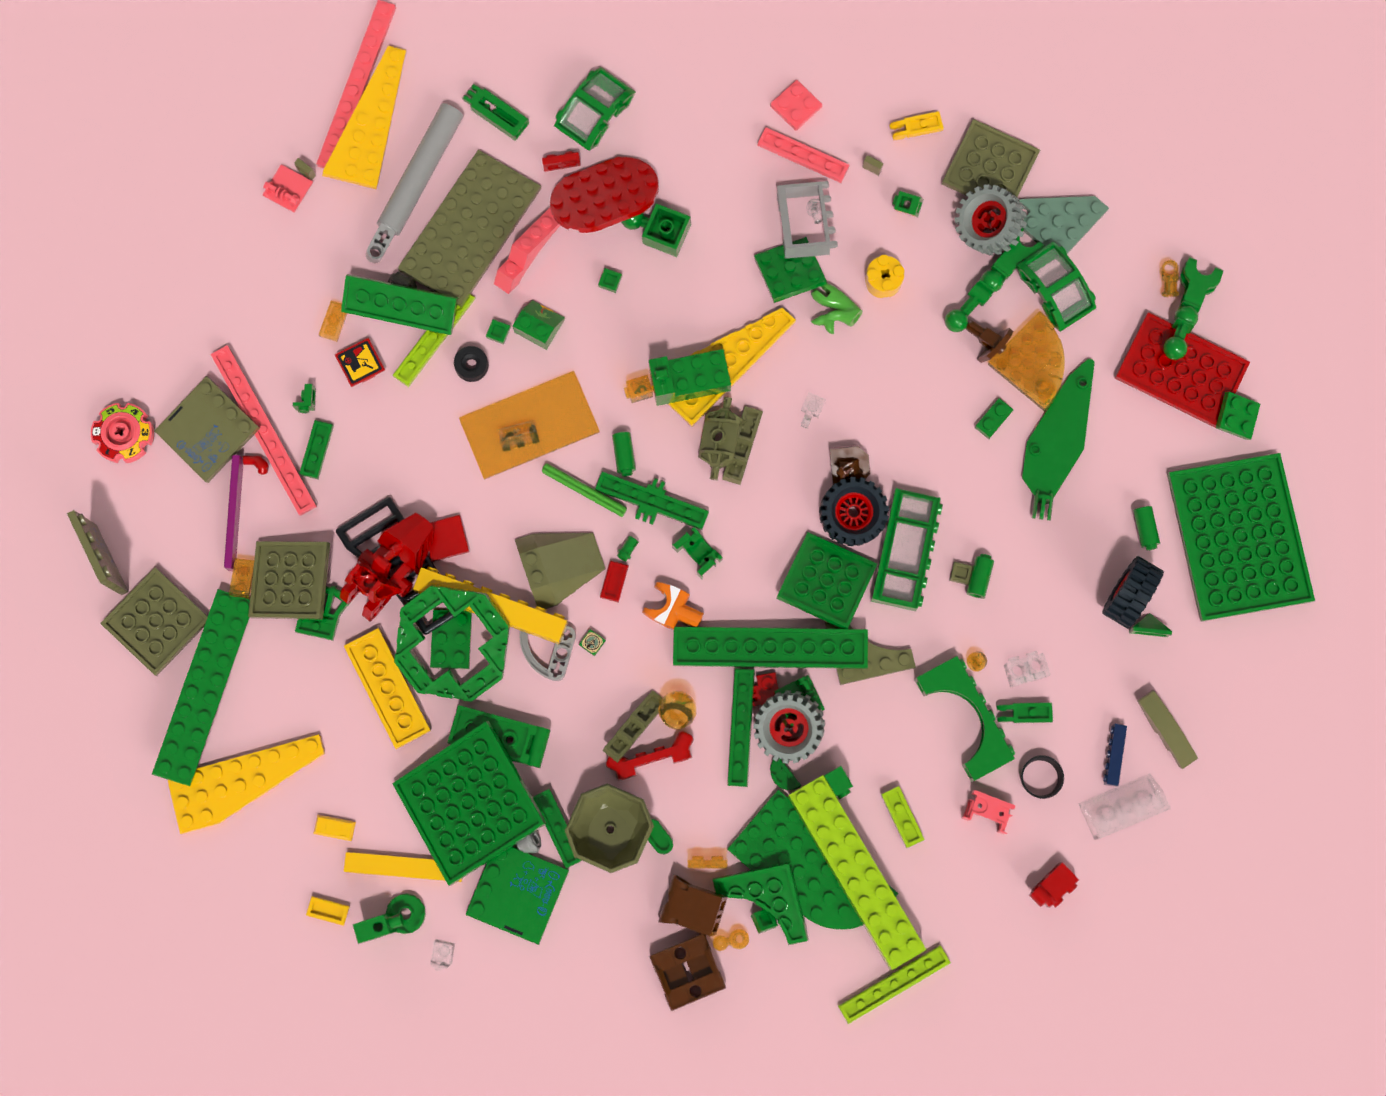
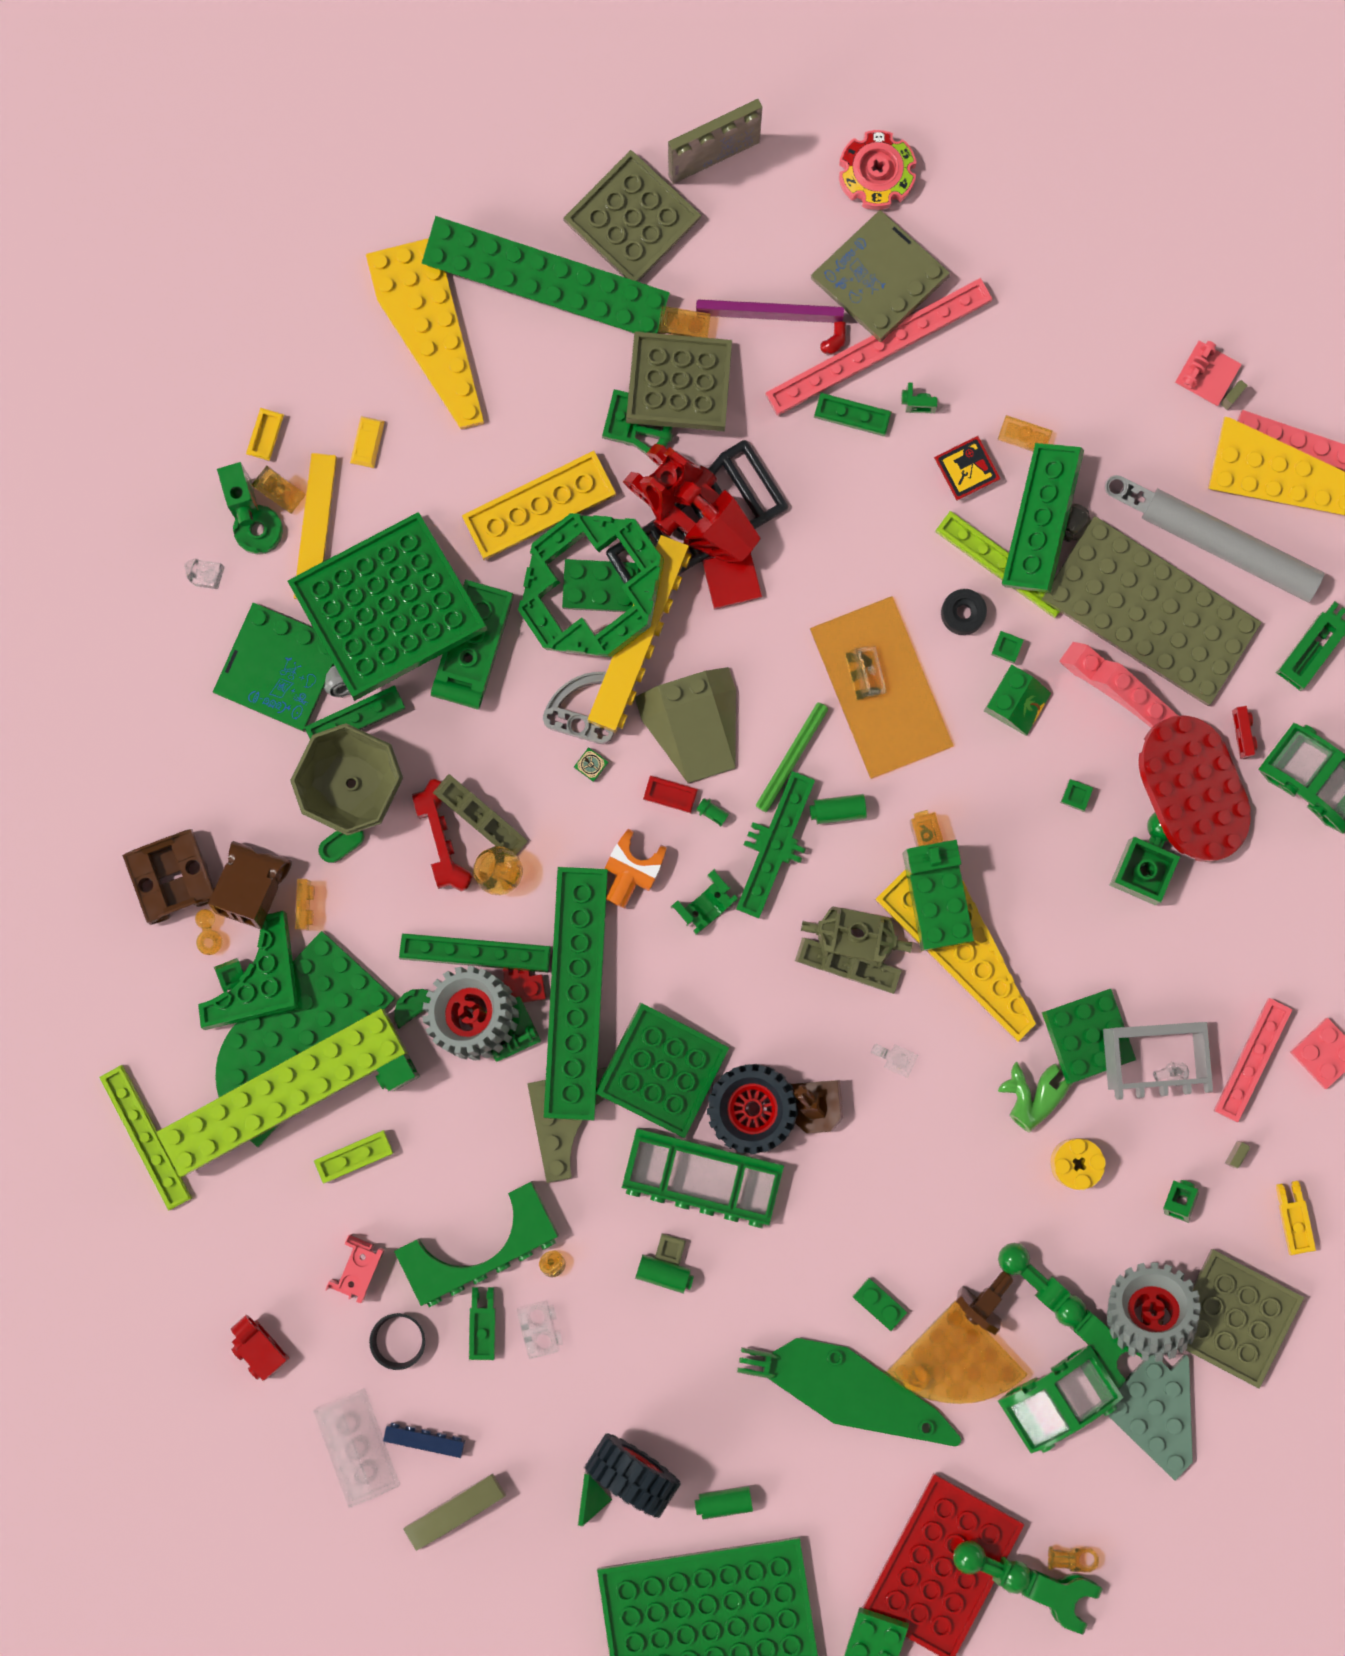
camera: 95 degrees right, 5 degrees up
none -> clear yellow tile [252,465,306,514]

